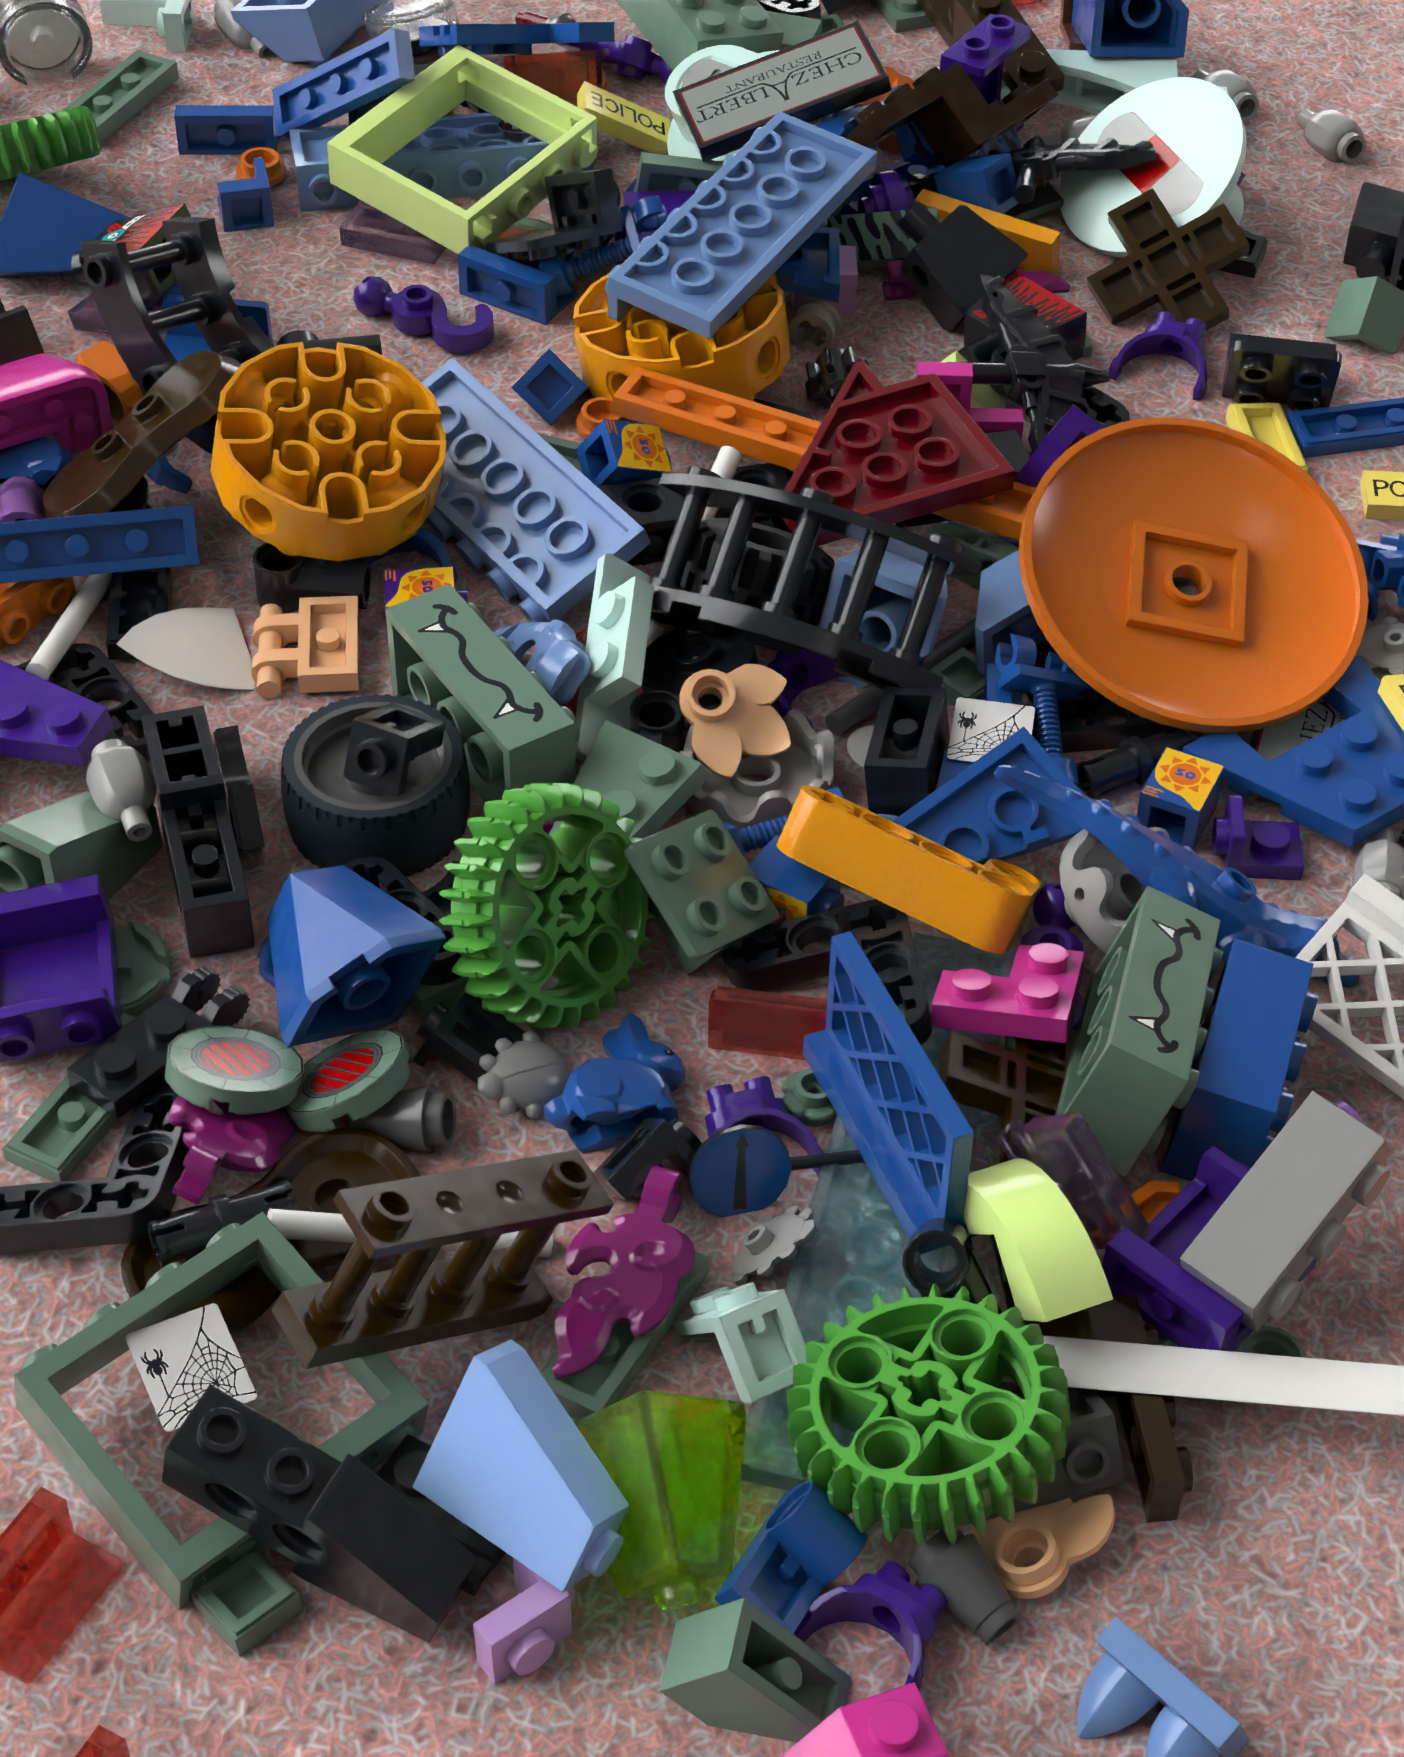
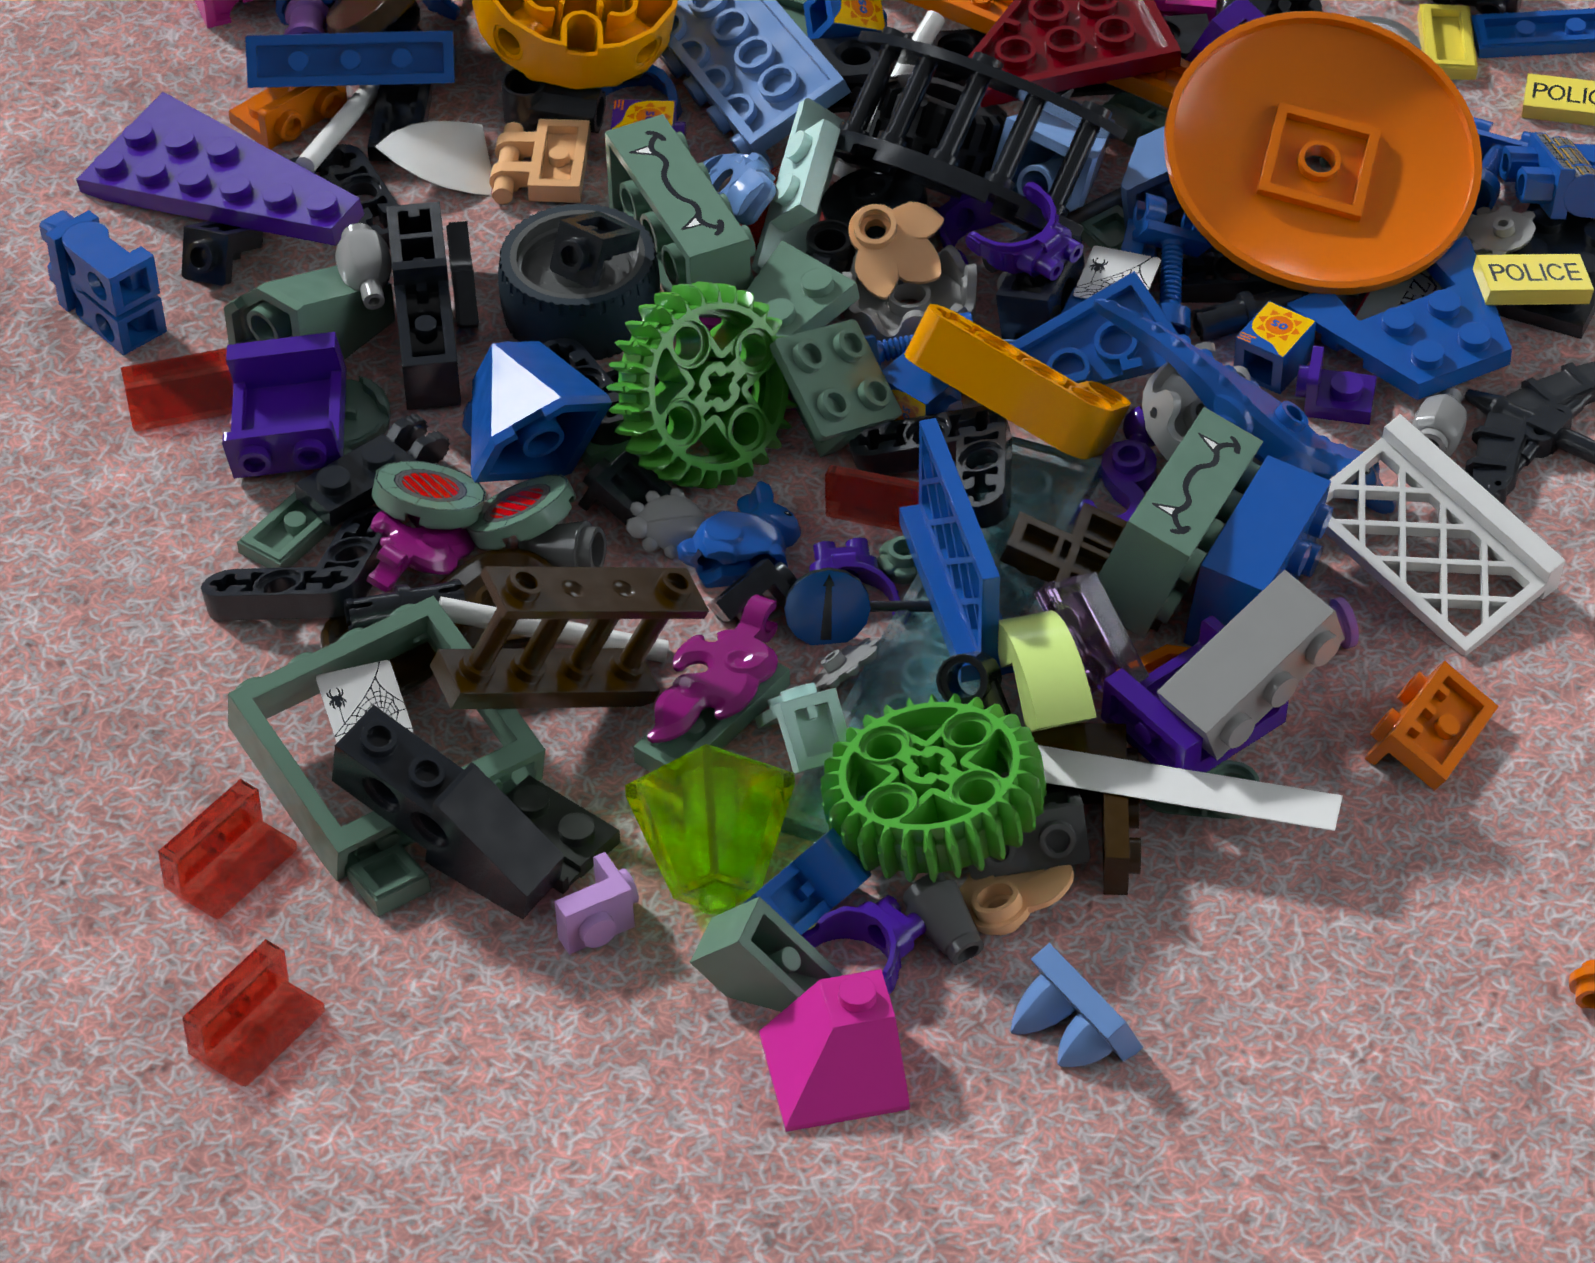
camera: 10 degrees right, 0 degrees up
light blue slope [412,1339,630,1592] -> none
dark pink plate [931,943,1085,1043] -> none
none -> dark purple helmet [965,182,1084,281]

